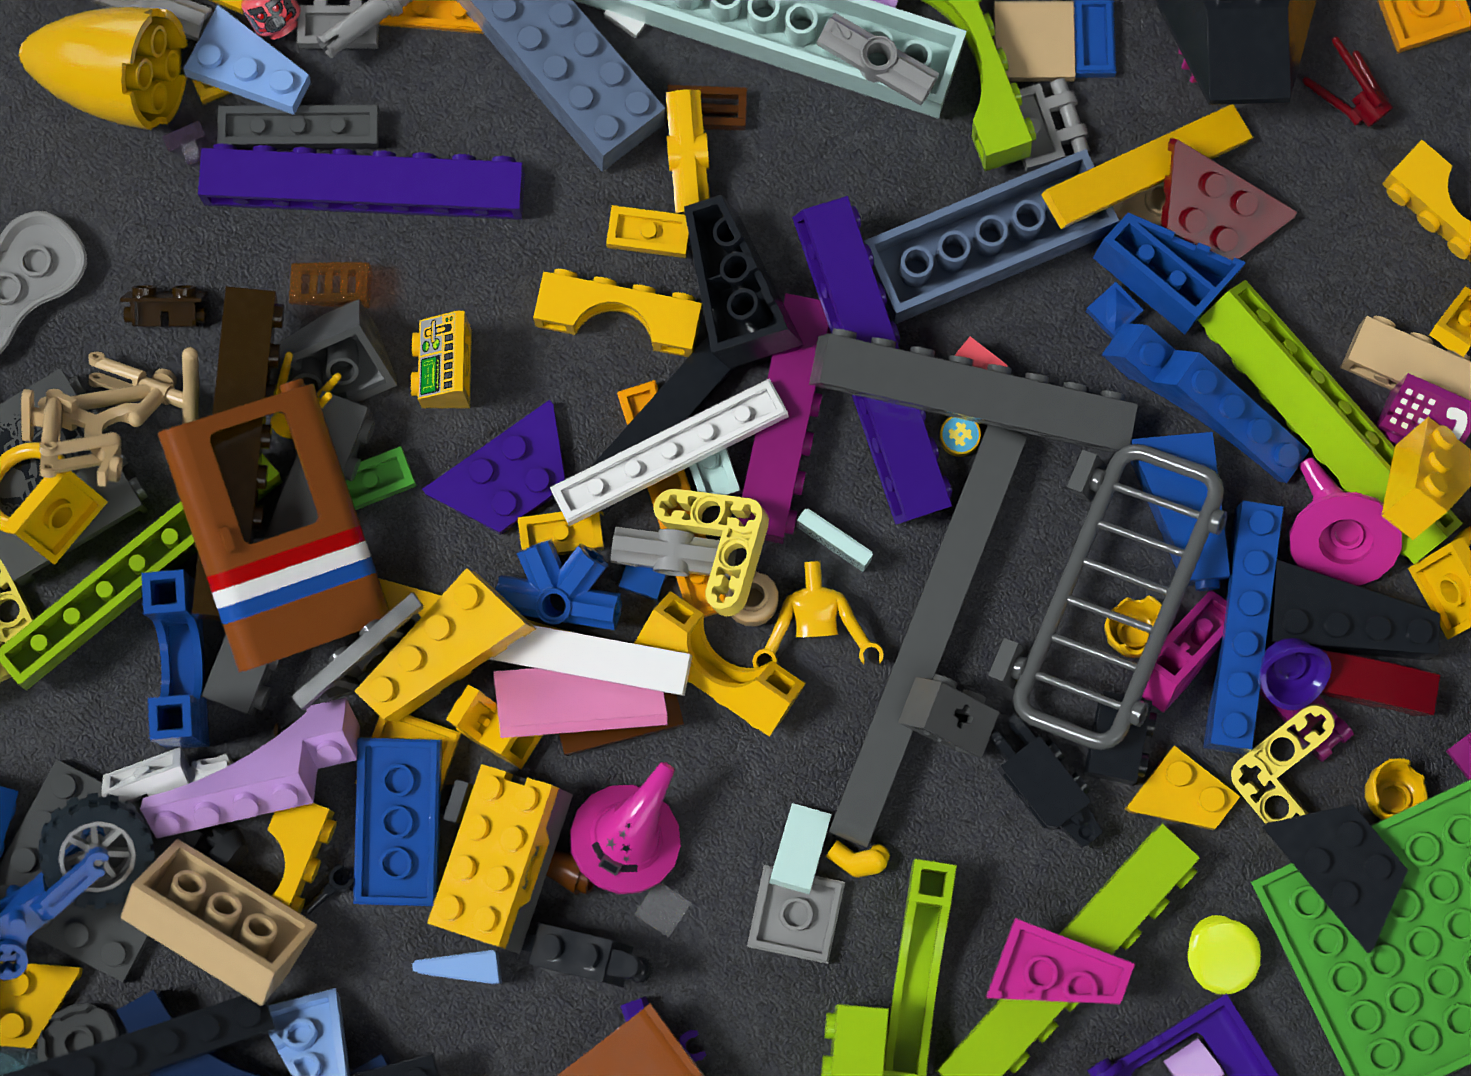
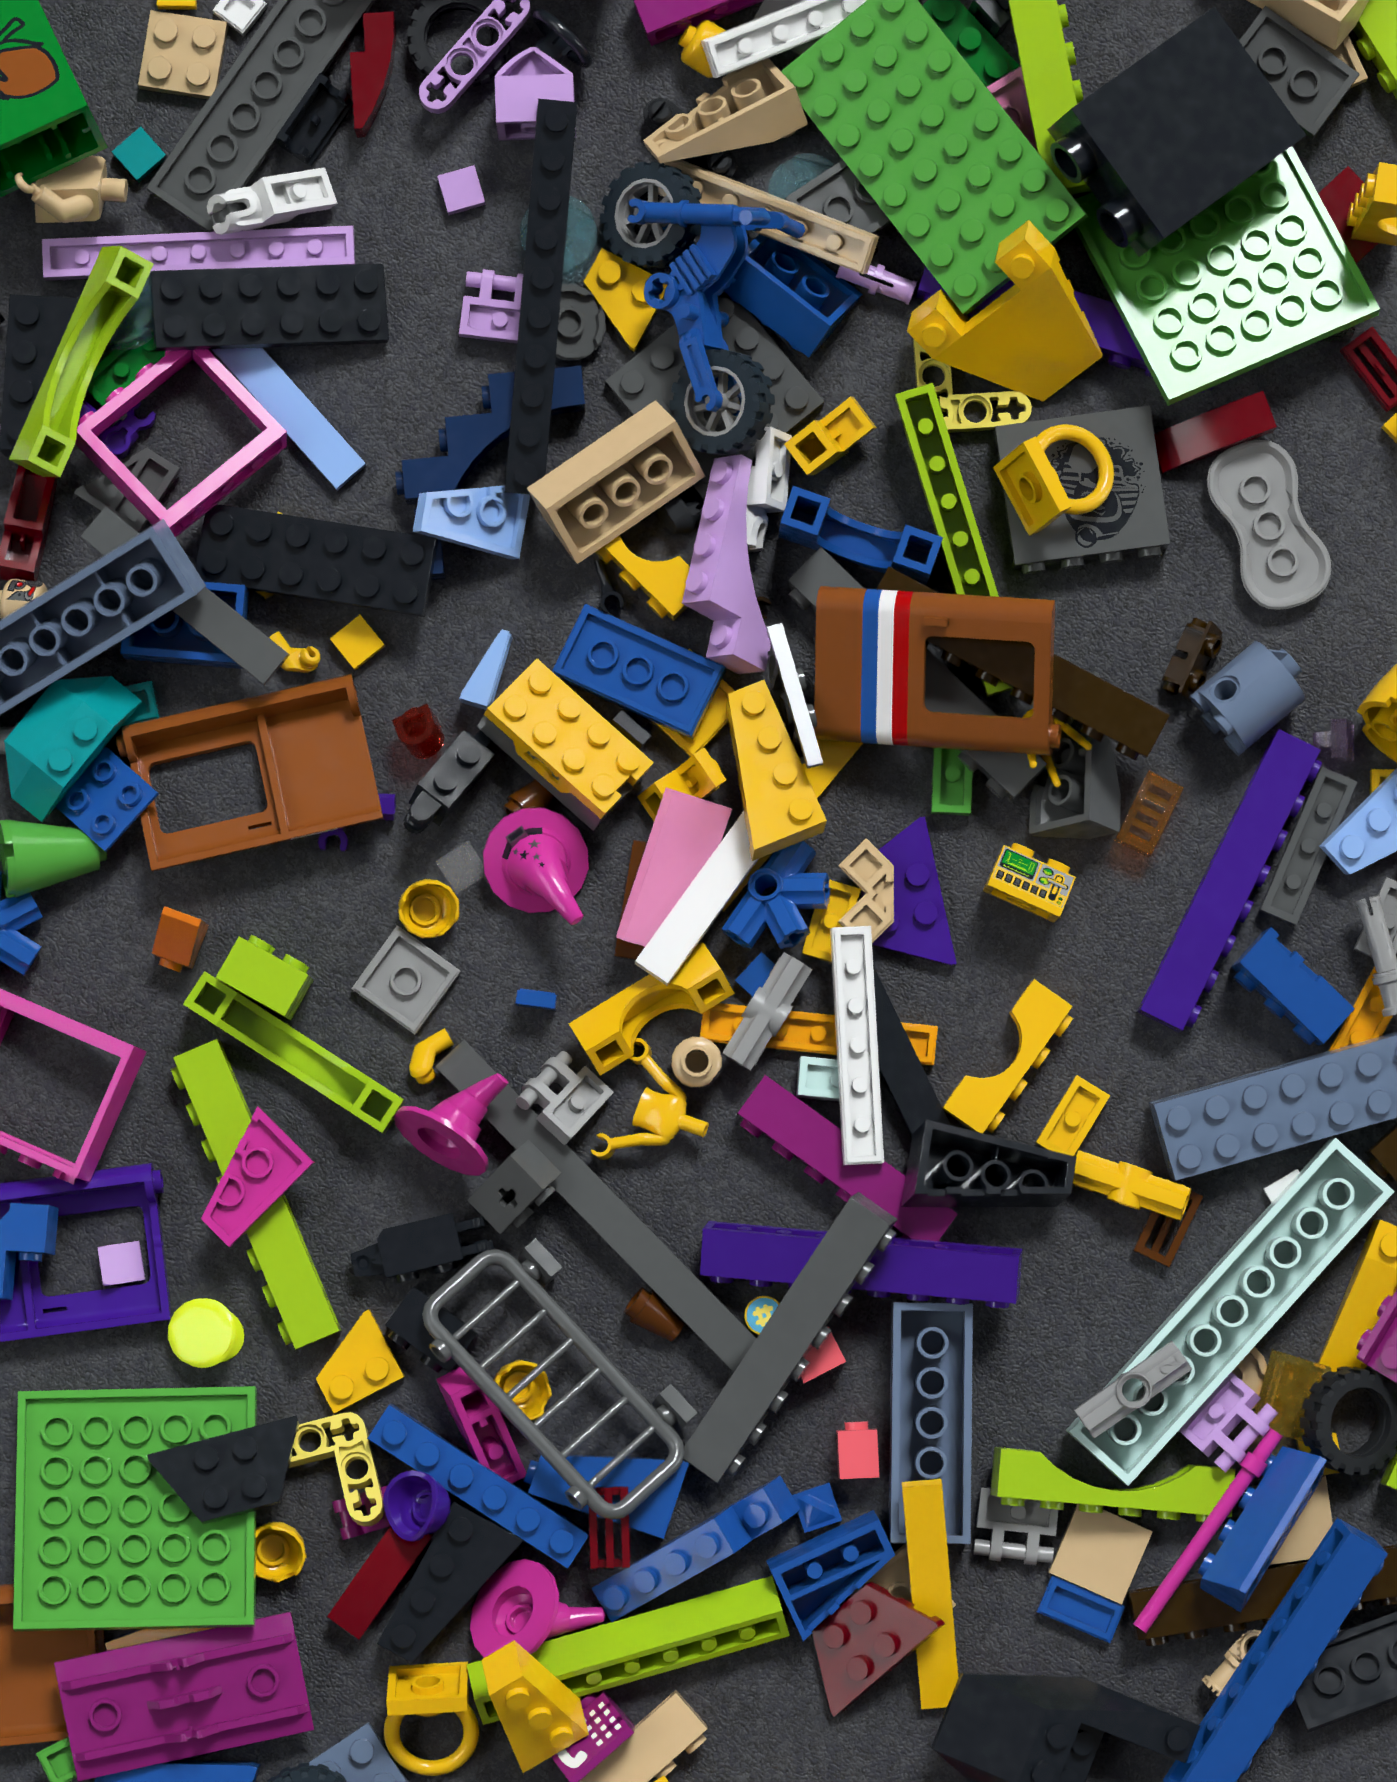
camera: 110 degrees right, 5 degrees up
tan piece [21,347,199,487] -> none
light yellow beam [653,489,769,616] -> none
light aqua tile [769,803,832,894] -> none
light aqua tile [796,509,873,572] -> none
none -> clear red plate [392,703,444,759]
none -> dark pink piece [394,1073,508,1176]
none -> yellow hair [398,879,459,939]
none -> blue tile [516,988,557,1011]
none -> light grey plate [516,1051,614,1145]
none -> dark red tile [589,1486,631,1569]
none -> reddish brown cone [624,1287,685,1342]
none -> yellow brick [784,396,877,475]
none -> coral brick [836,1421,879,1479]
none -> tan tile [838,838,894,943]
none -> sand blue cylinder [1189,641,1306,756]
none -> blue wedge [1231,927,1355,1046]

